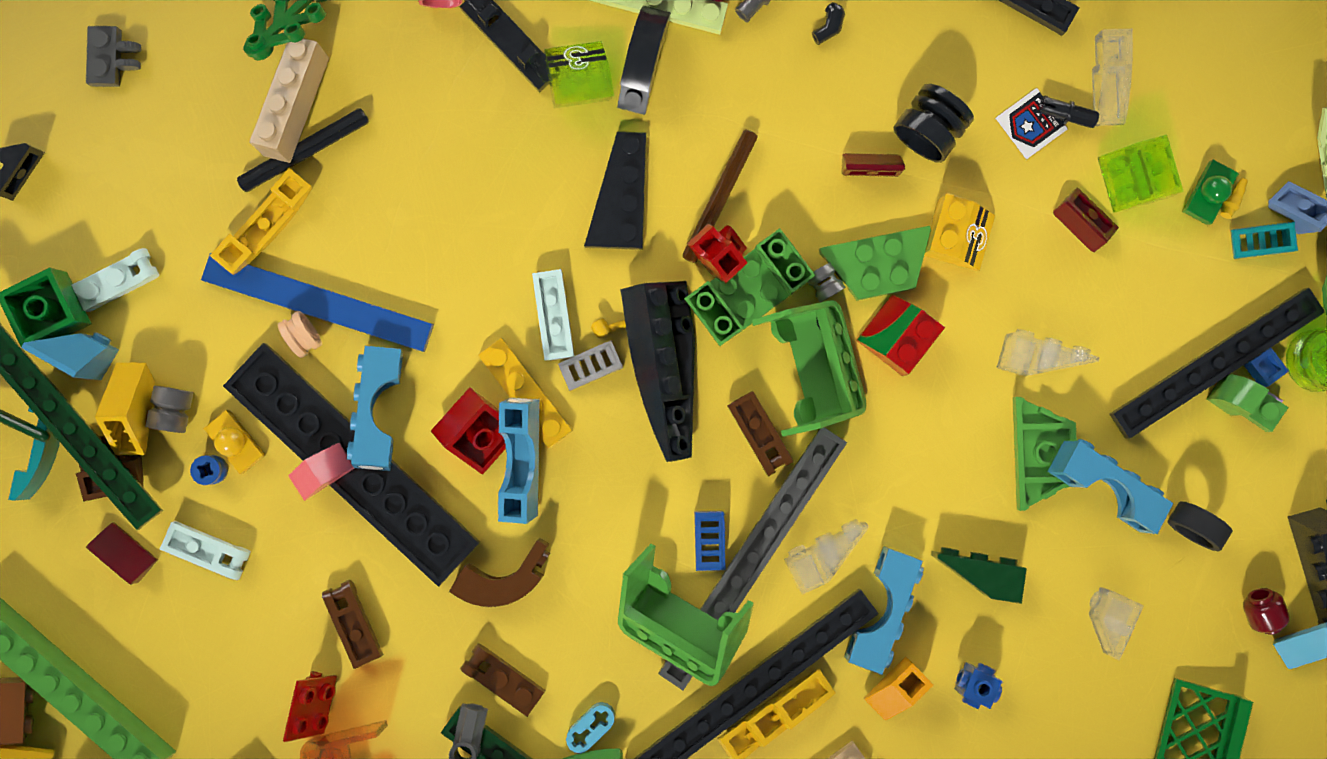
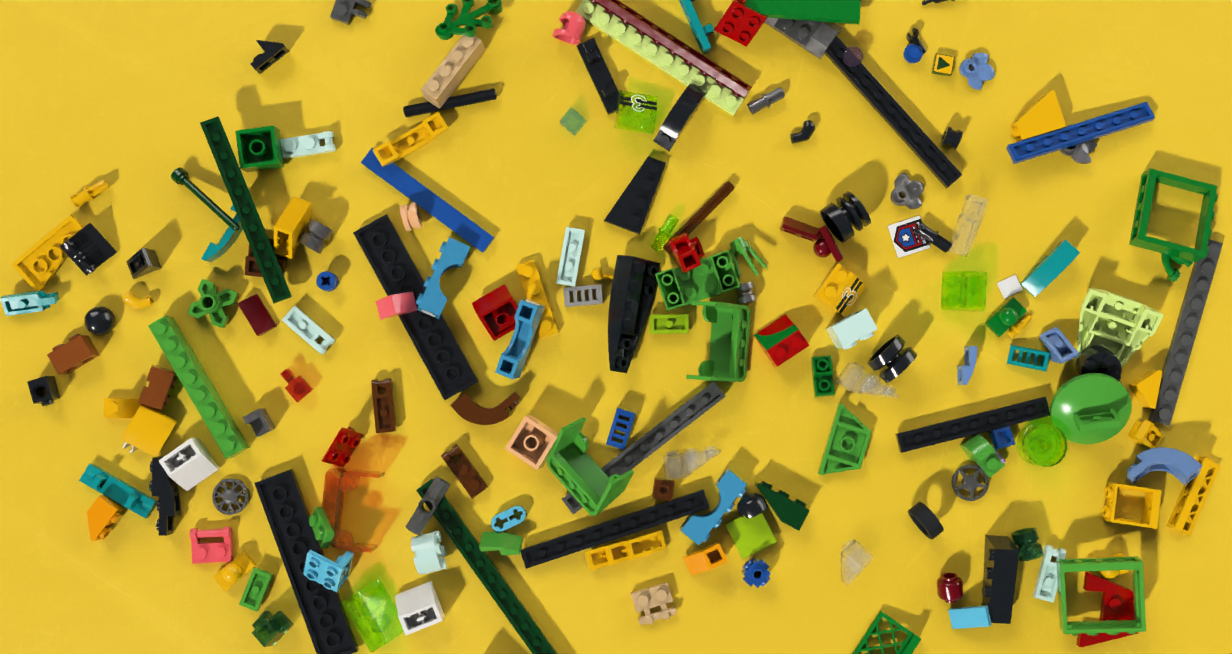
camera: 20 degrees right, 0 degrees up
dark azure slope [21,332,119,380] -> none
yellow tile [203,410,266,474] -> none
reddish brown plate [727,391,794,477] -> none
bright green wing [819,226,931,301] -> none
dark azure arch [1048,439,1173,534] -> none
dark red slope [1053,187,1119,252] -> none
none -> bright green plant [188,279,239,328]
none -> flat silver panel [243,408,275,437]
none -> clear red plate [280,369,313,403]
none -> light nougat brick [505,415,559,470]
none -> clear light blue slope [560,107,586,136]
none -> lime plate [650,314,689,334]
none -> clear neon green axle [651,214,679,251]
none -> reddish brown brick [652,477,674,501]
none -> lime tile [725,513,777,559]
none -> bright green plant [728,237,767,277]
none -> black hair [737,493,768,518]
none -> green slope [811,355,835,398]
none -> dark red tile [813,225,843,262]
none -> light aqua brick [826,308,878,350]
none -> black wheel [867,335,917,383]
none -> flat silver plate [890,173,924,209]
none -> flat silver wheel [952,465,989,501]
none -> medium blue slope [957,346,977,385]
none -> white sticker [997,275,1023,299]
none -> teal slope [1020,240,1080,297]

